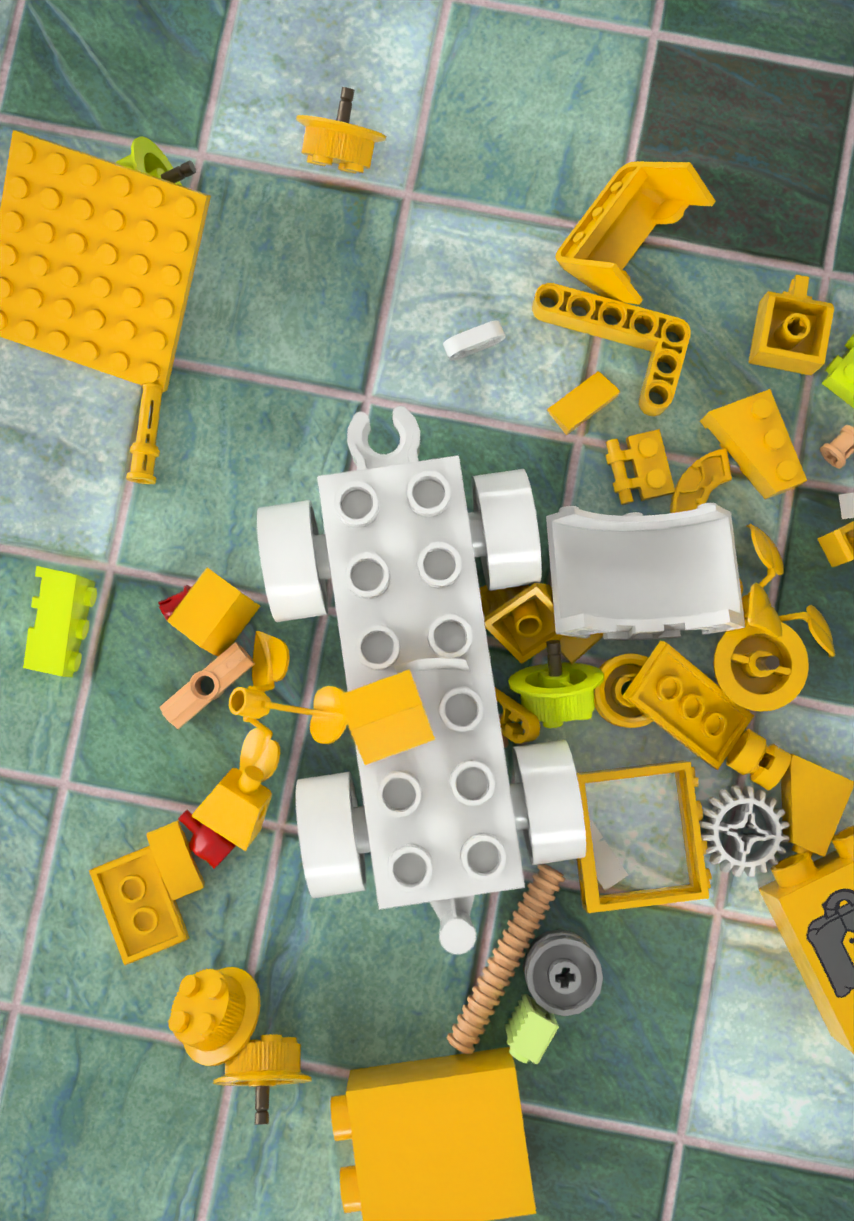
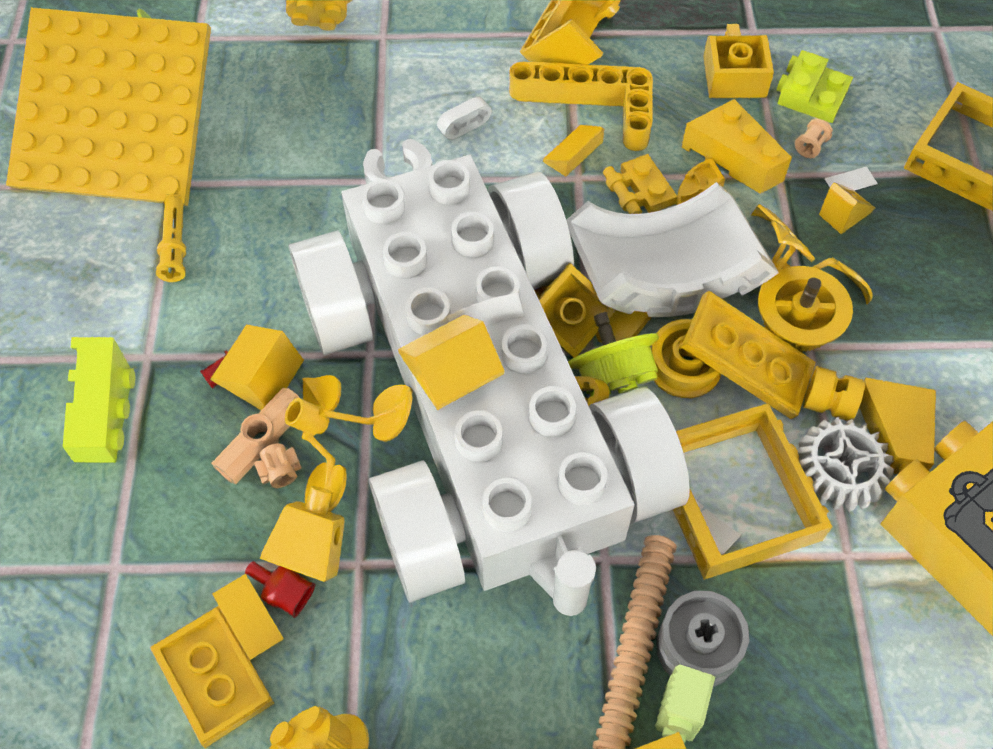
camera: 10 degrees left, 25 degrees down
none -> light nougat gear [254,443,302,488]

